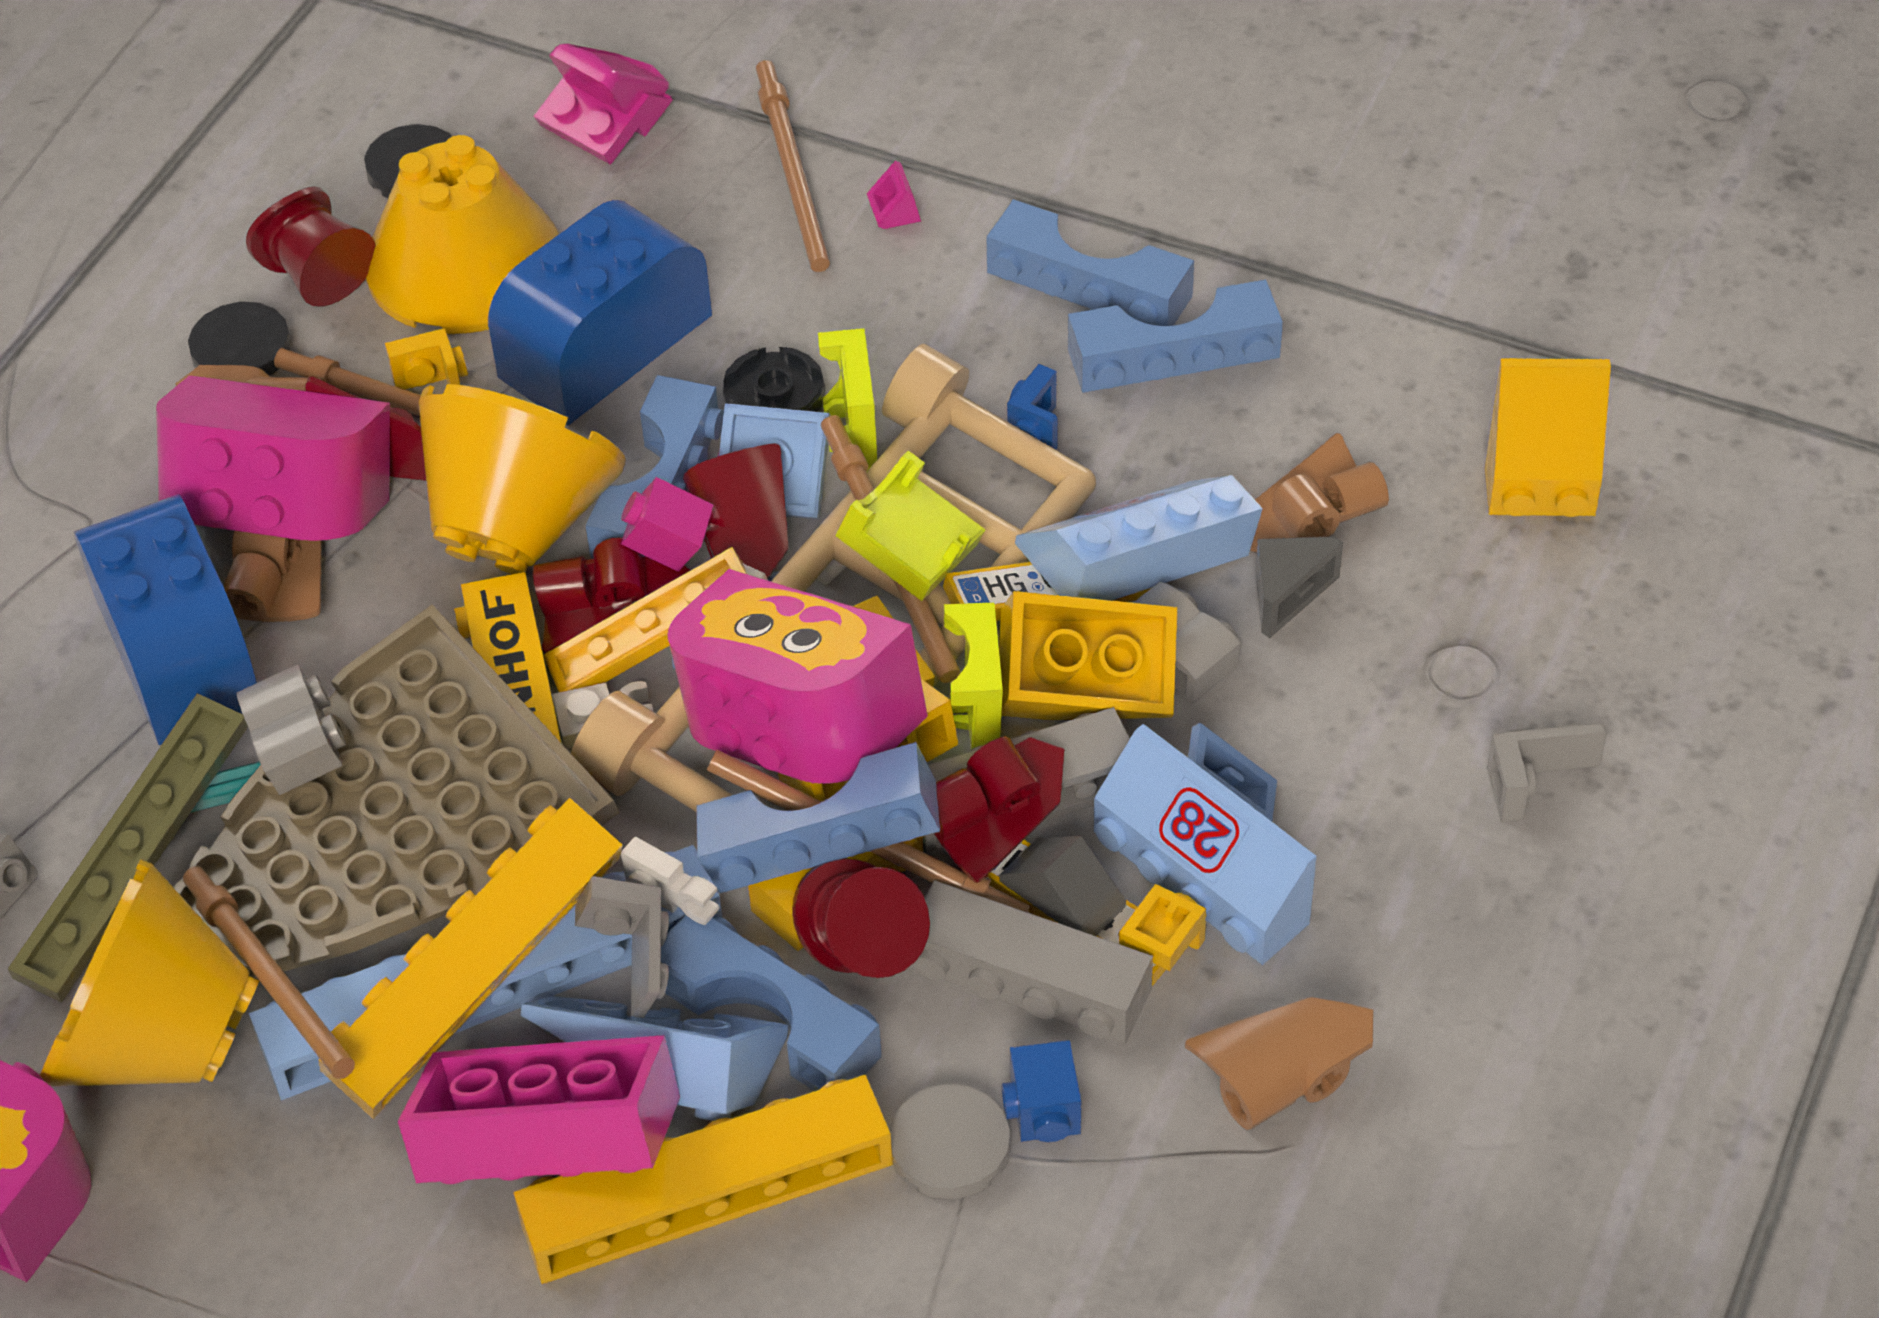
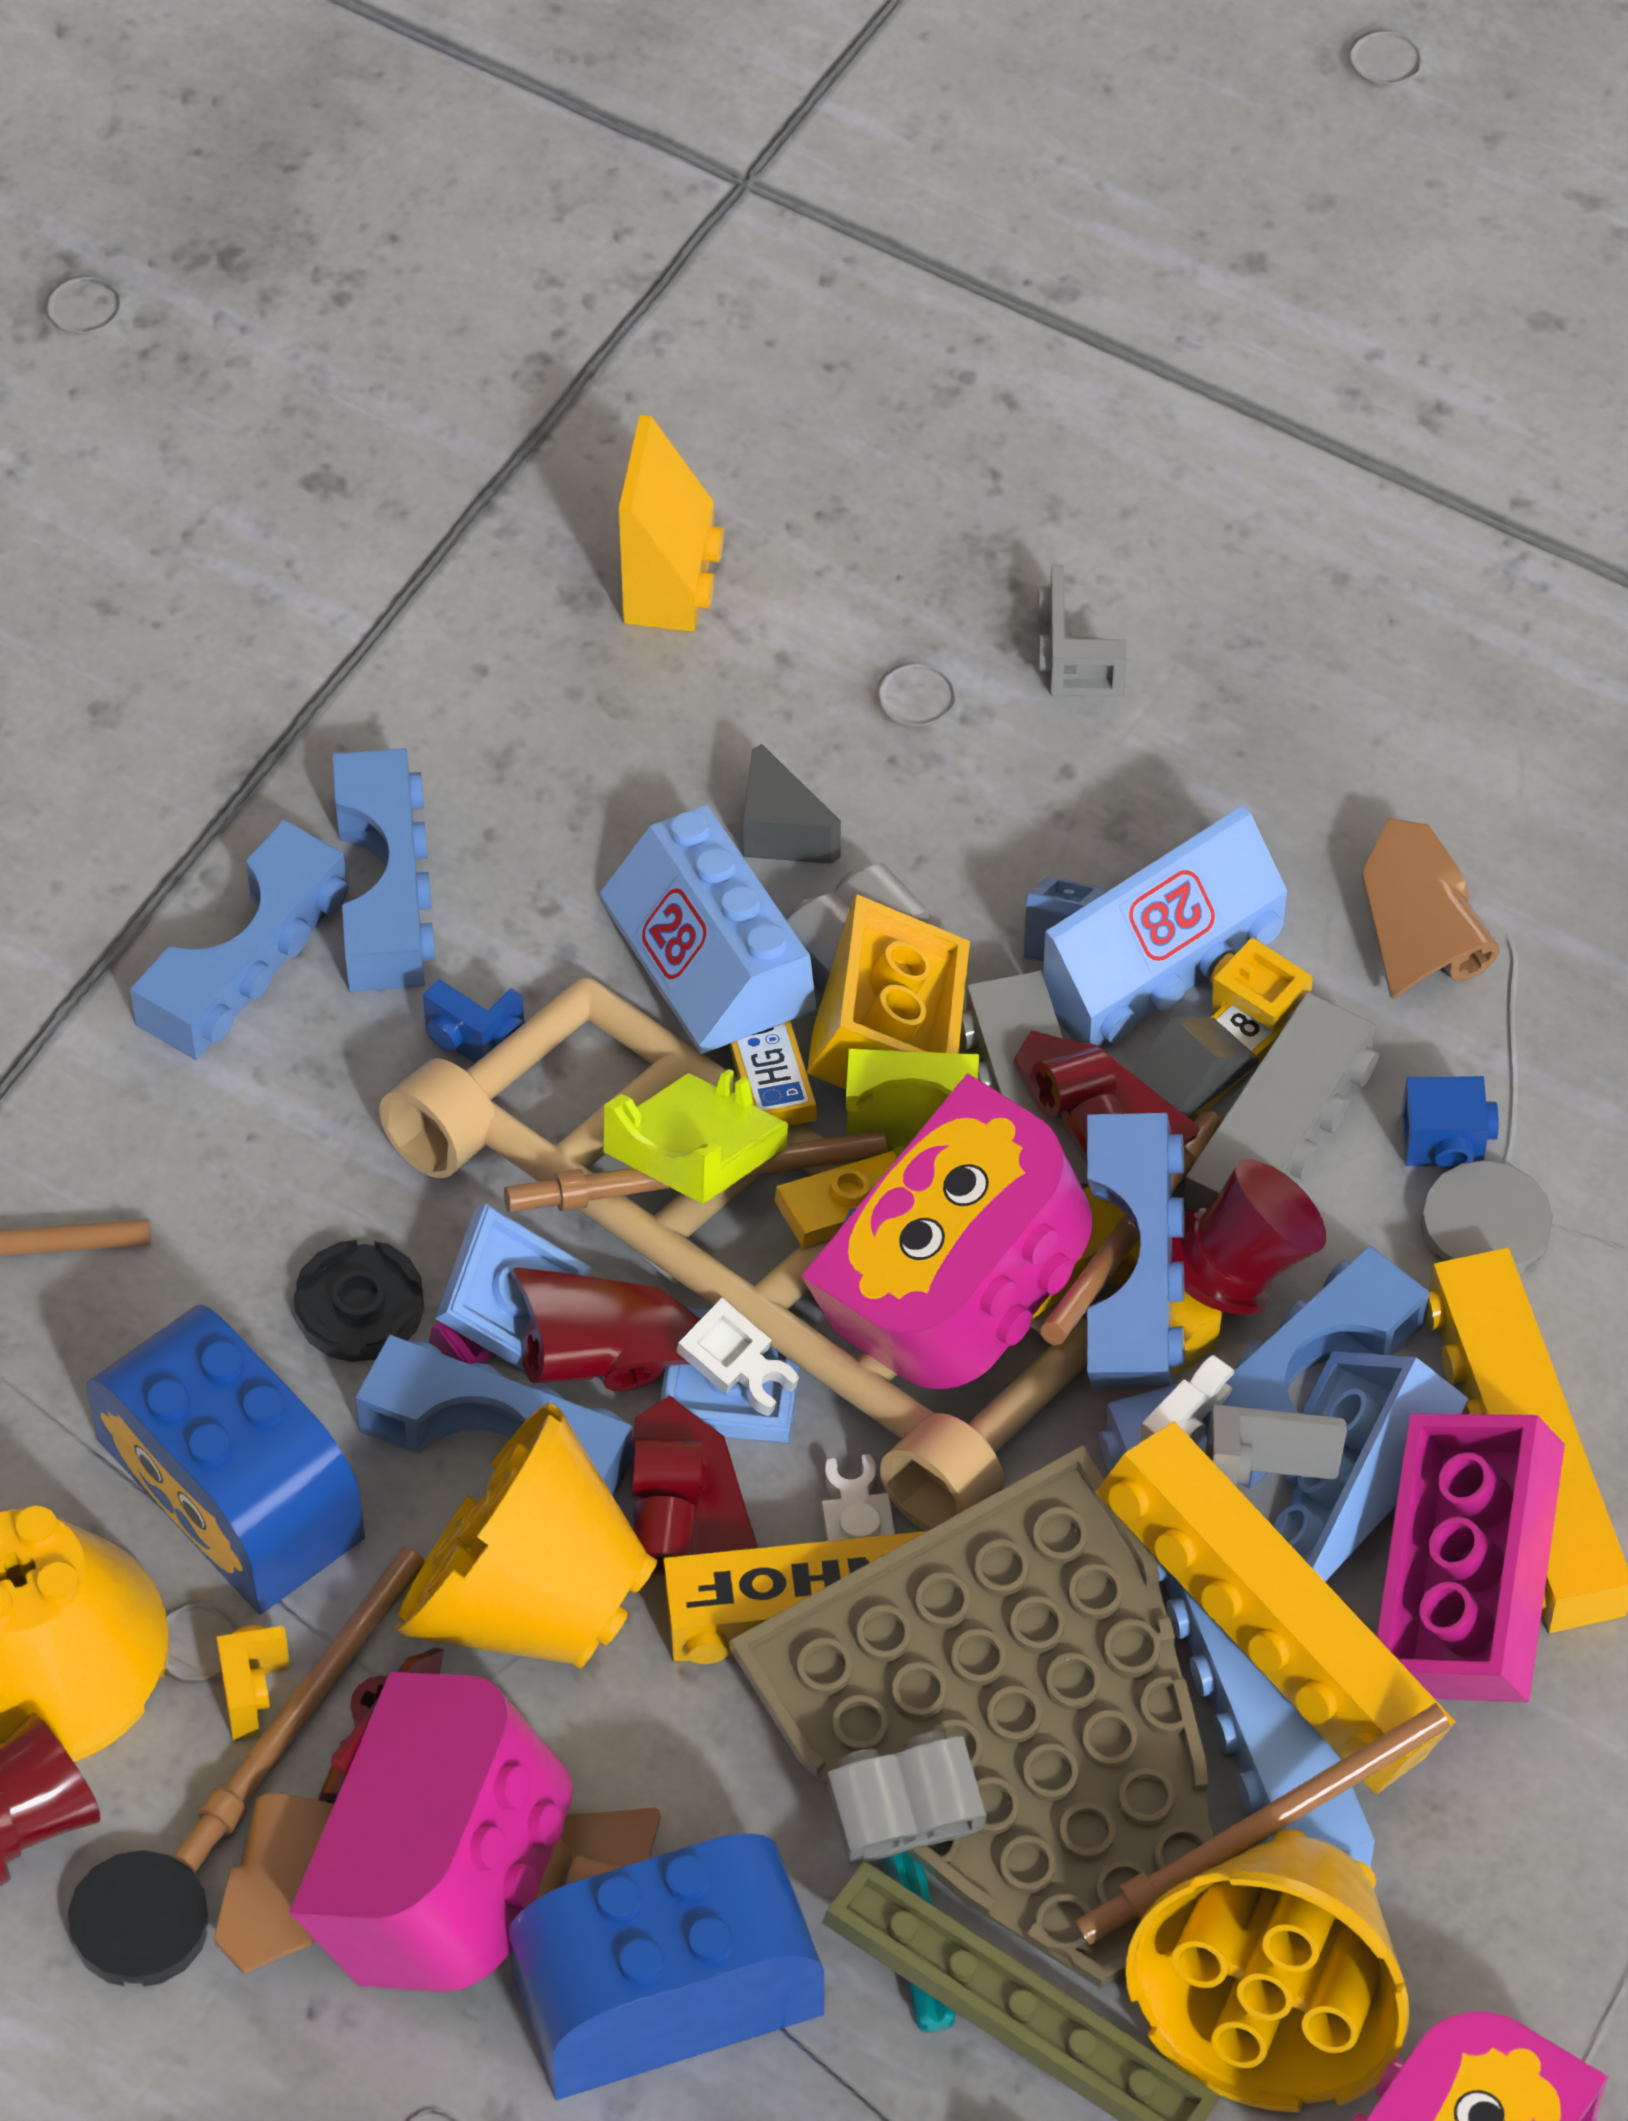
camera: 85 degrees left, 5 degrees up
yellow tile [543,547,748,693] -> none
dark pink brick [621,477,713,571] -> none
neon yellow piece [818,328,877,471] -> none
dark pink slope [867,161,921,229] -> none
medium nougat panel [1250,433,1389,553] -> none

